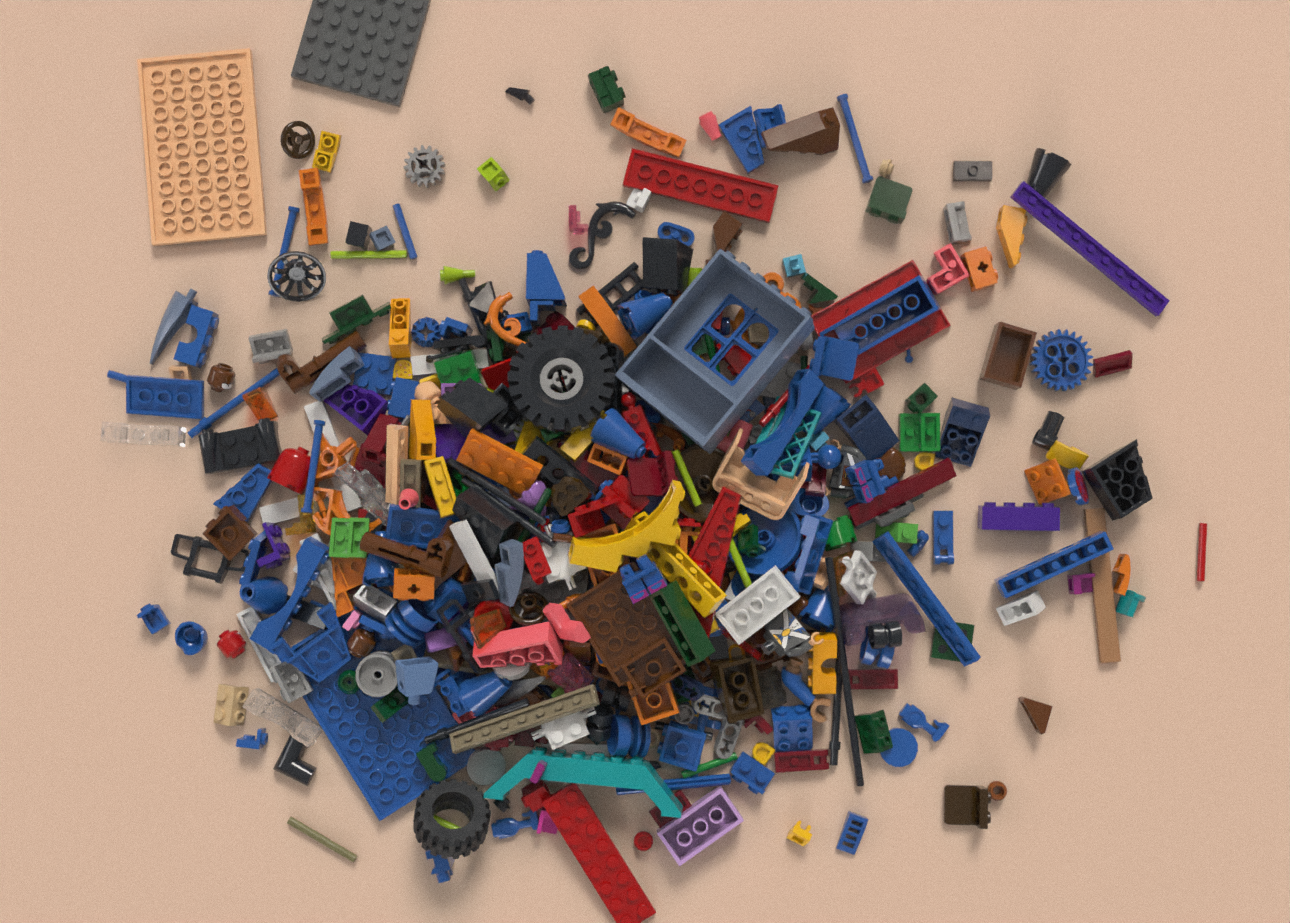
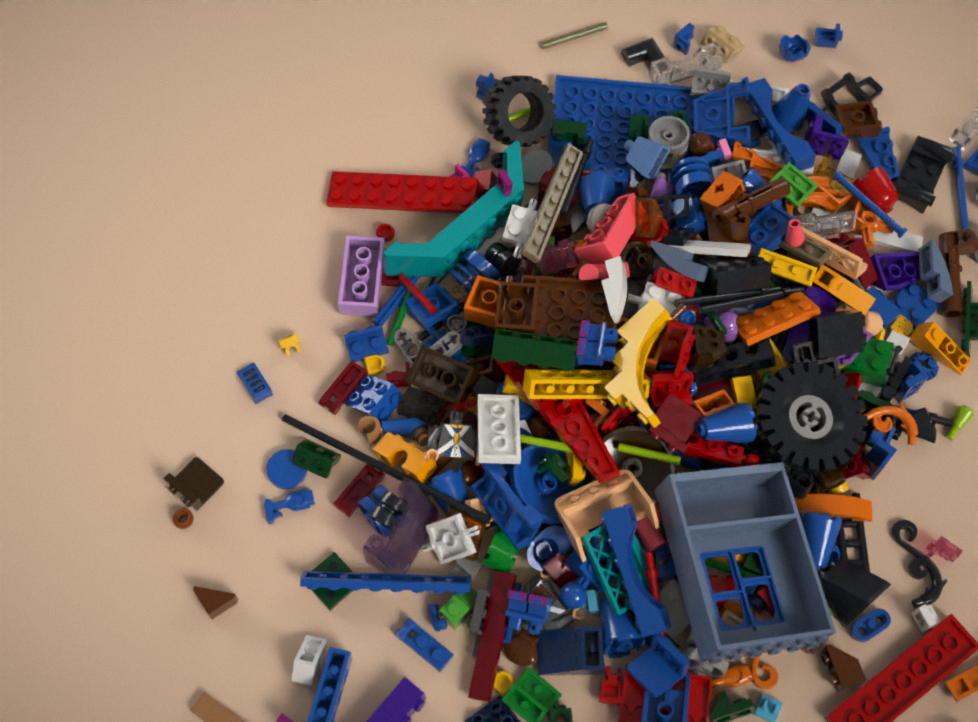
camera: 125 degrees right, 20 degrees down
red head [217,630,247,659] -> none
clear orange slope [242,387,278,420] -> none
blue slope [526,250,567,306] -> none
black bar [829,649,842,765] -> none
none -> red bar [398,273,437,314]
none -> white slope [601,256,627,324]

